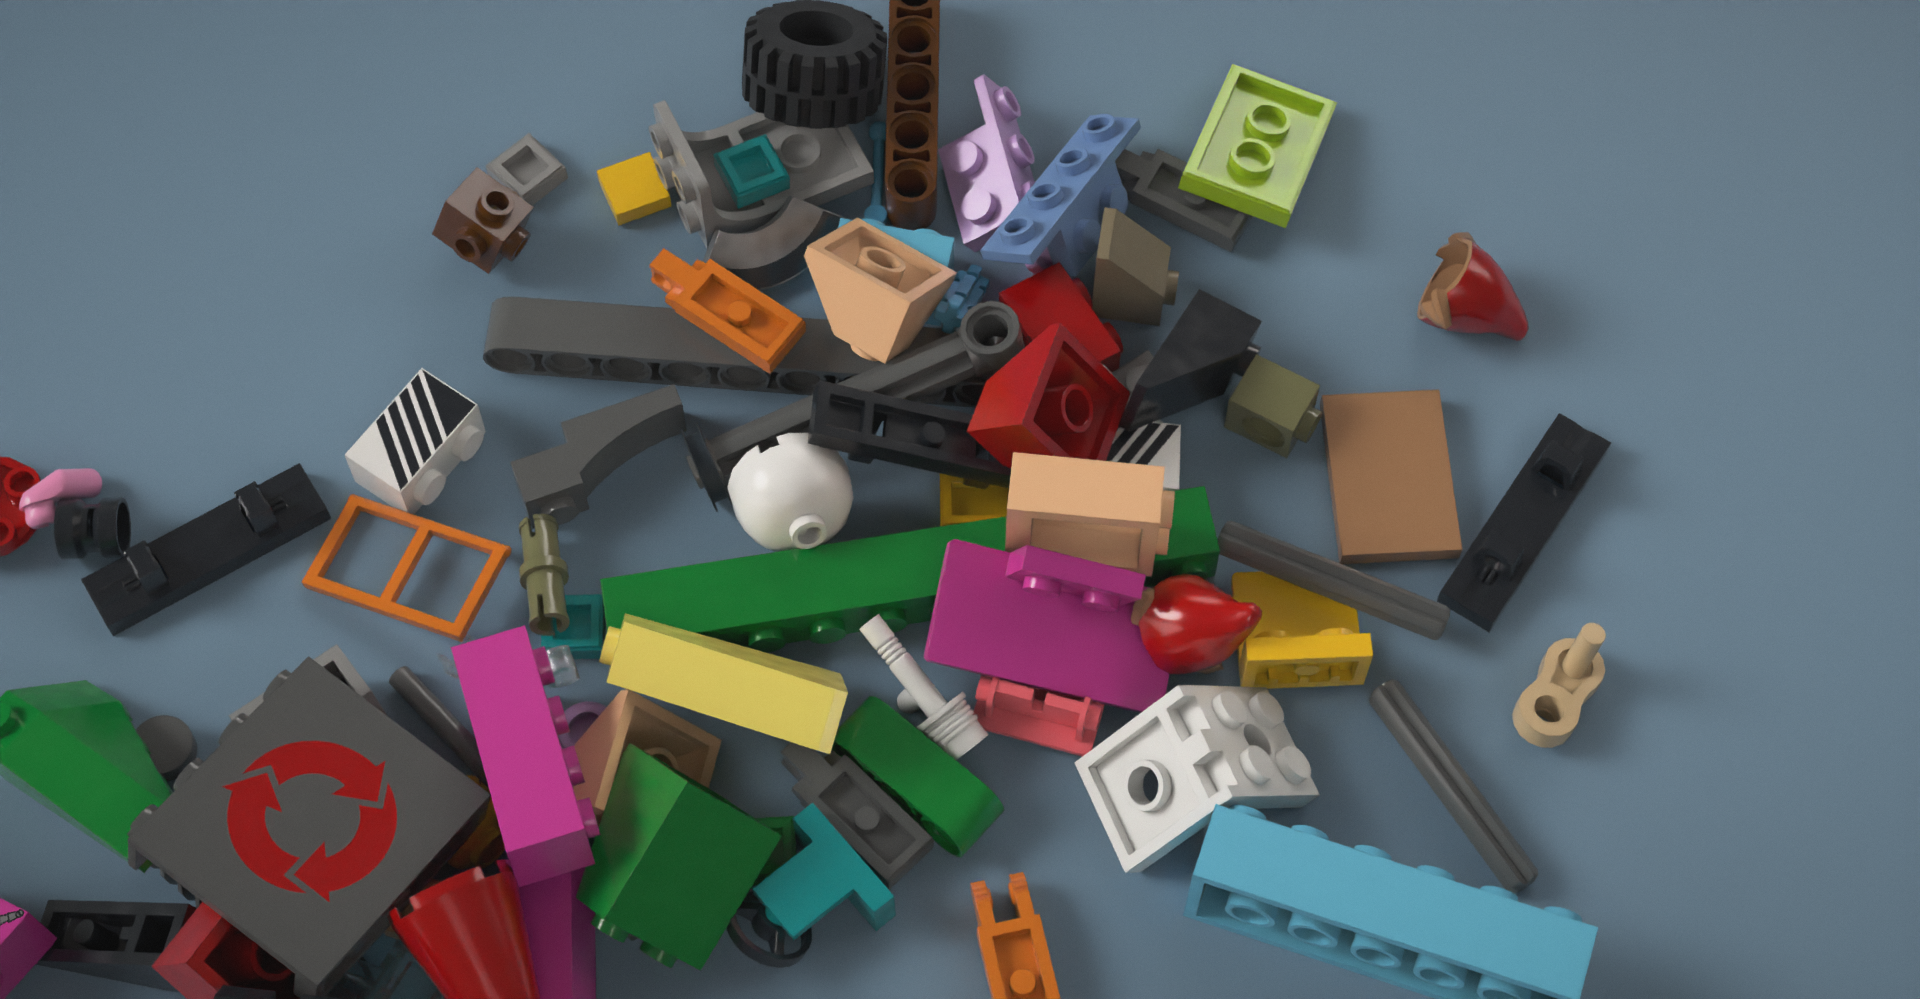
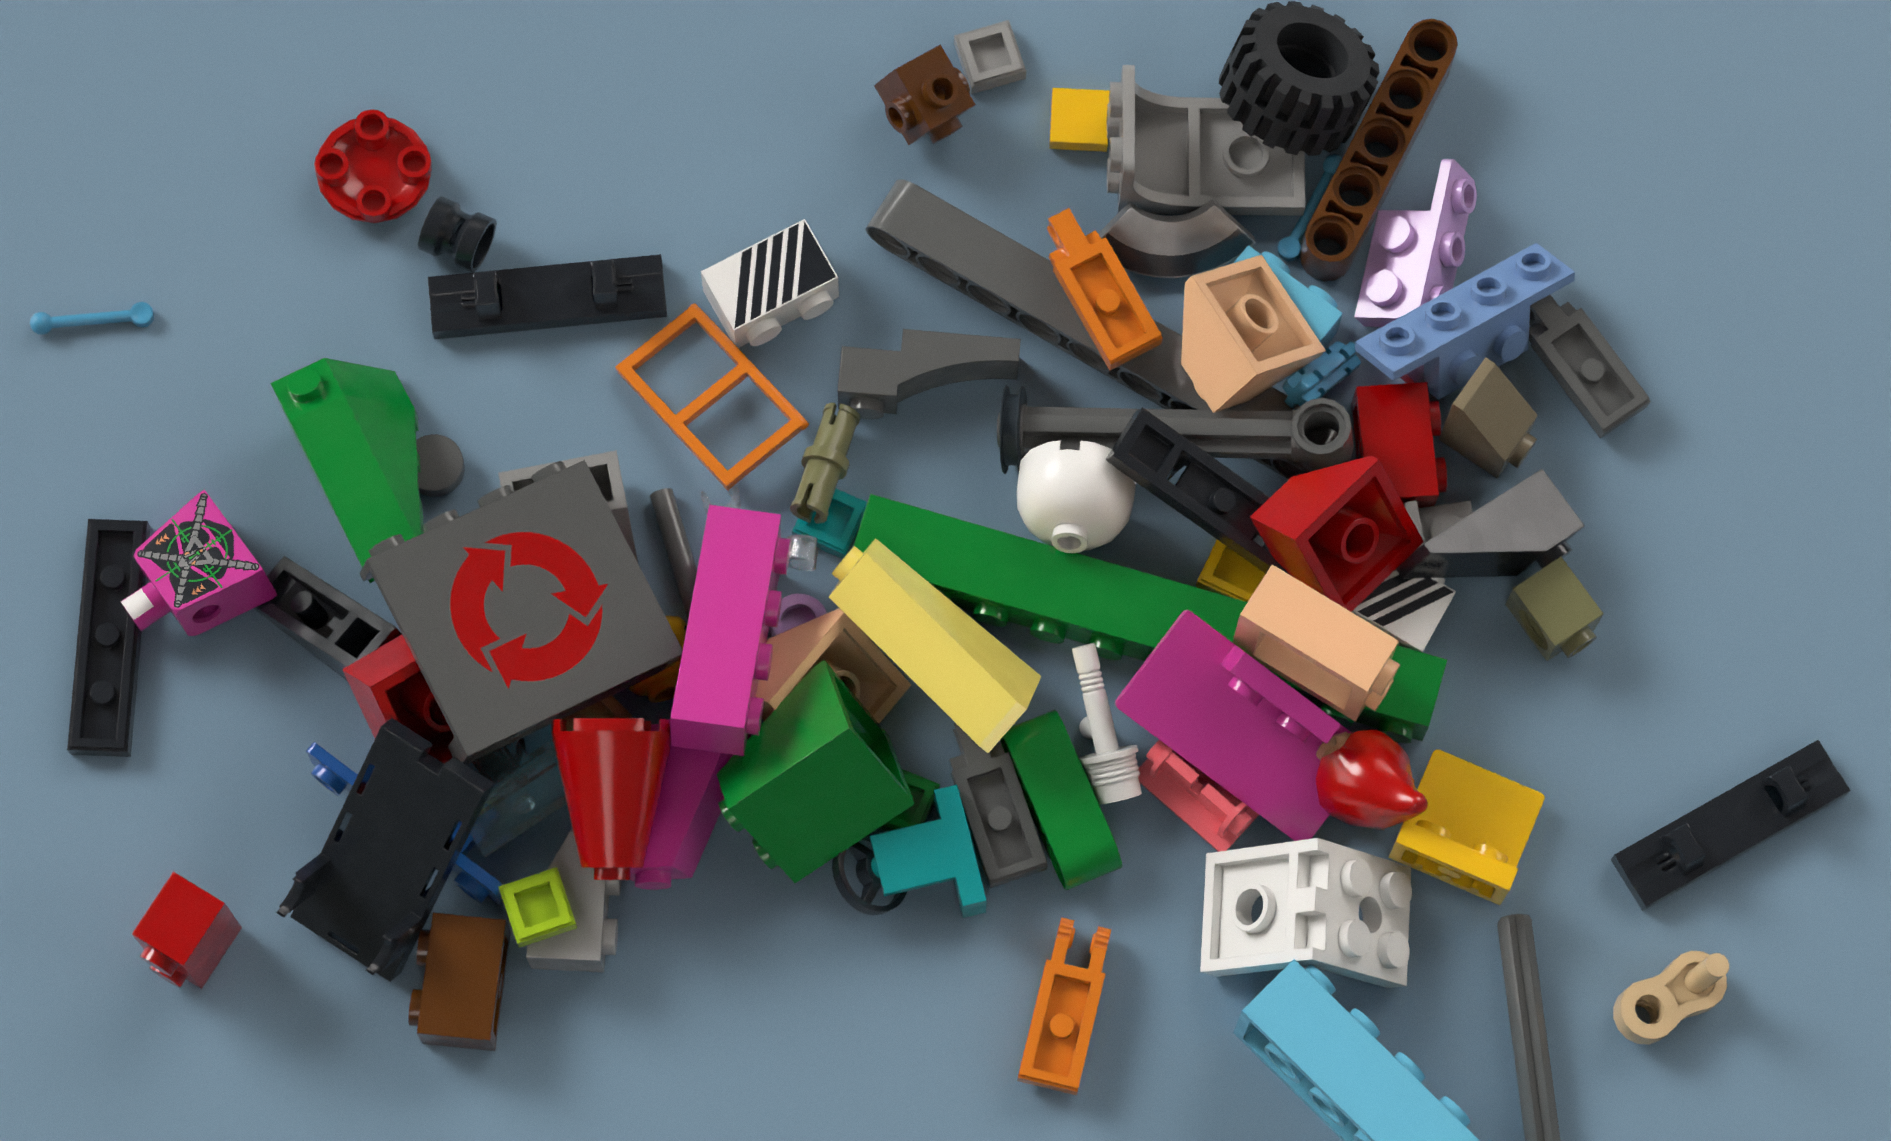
camera: 25 degrees right, 10 degrees up
bright pink arm [19,468,102,529] -> none
teal tile [713,134,790,209] -> none
lime tile [1178,64,1337,228] -> none
dark grey axle [1217,521,1450,640] -> none
medium nougat tile [1320,389,1462,564] -> none
red hat [1417,232,1529,341] -> none

